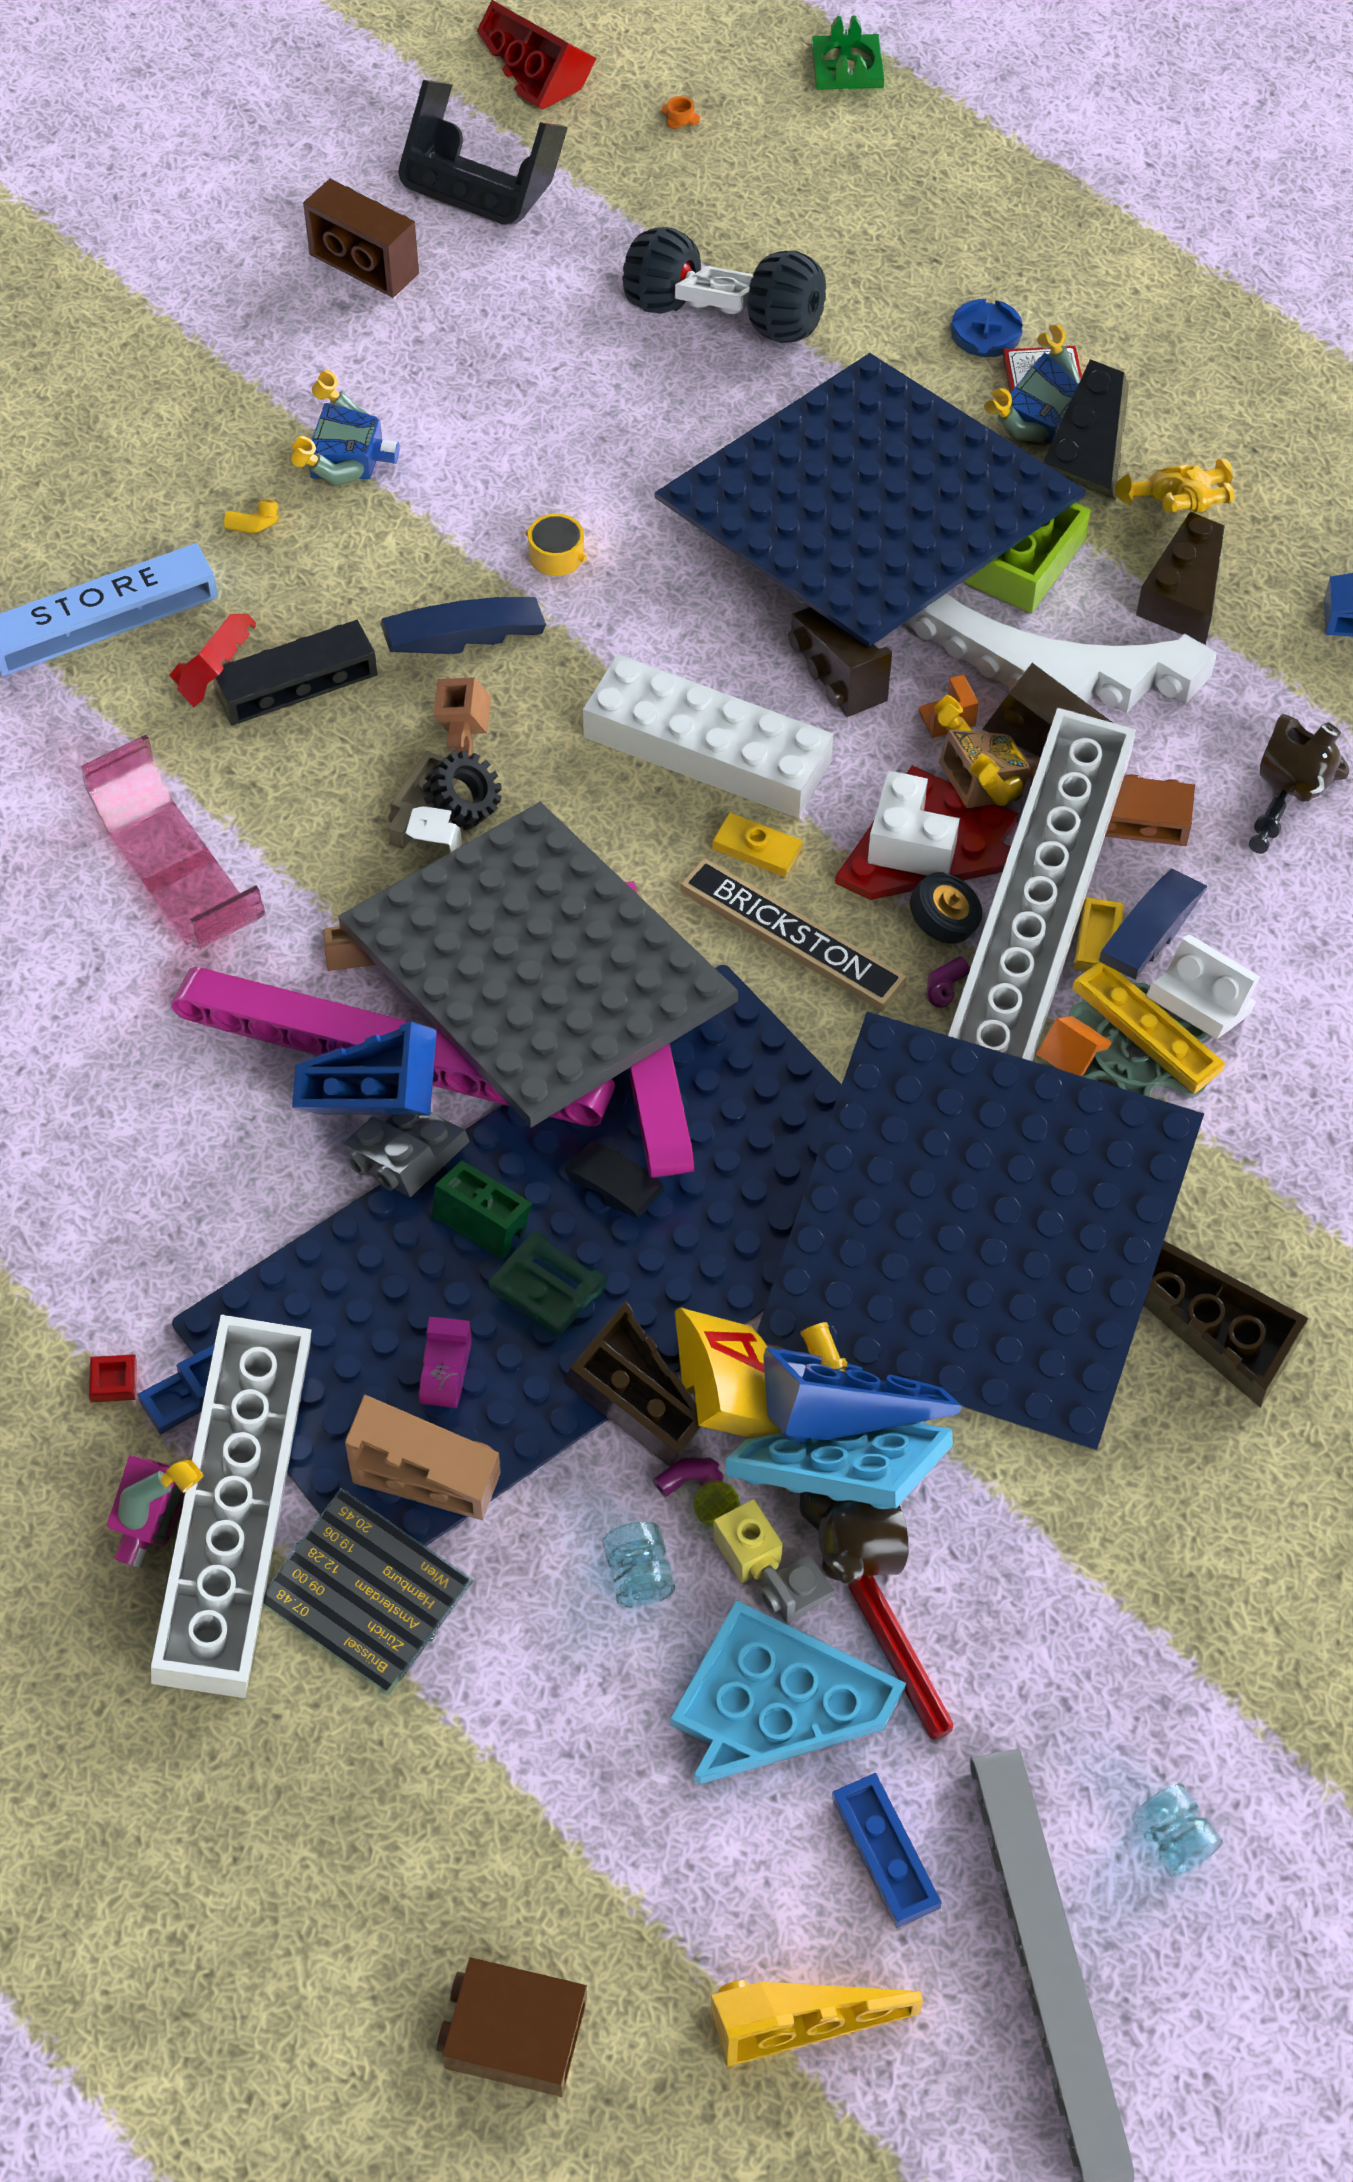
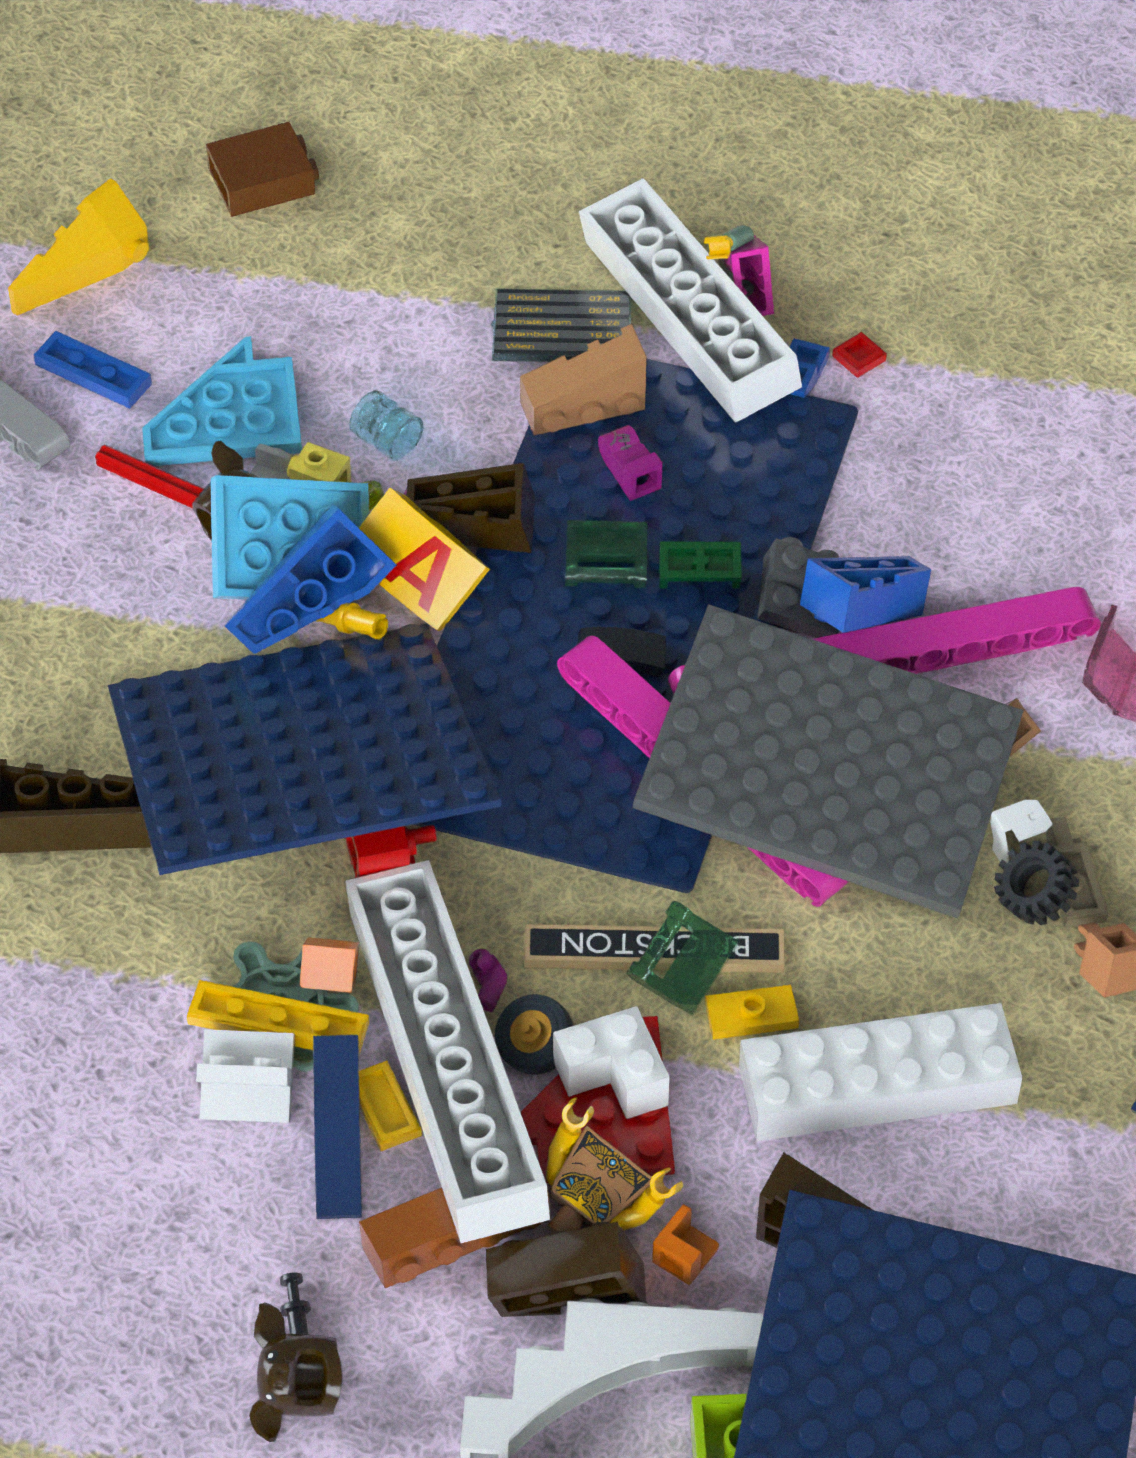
camera: 145 degrees right, 5 degrees down
none -> clear green plate [626,901,739,1016]

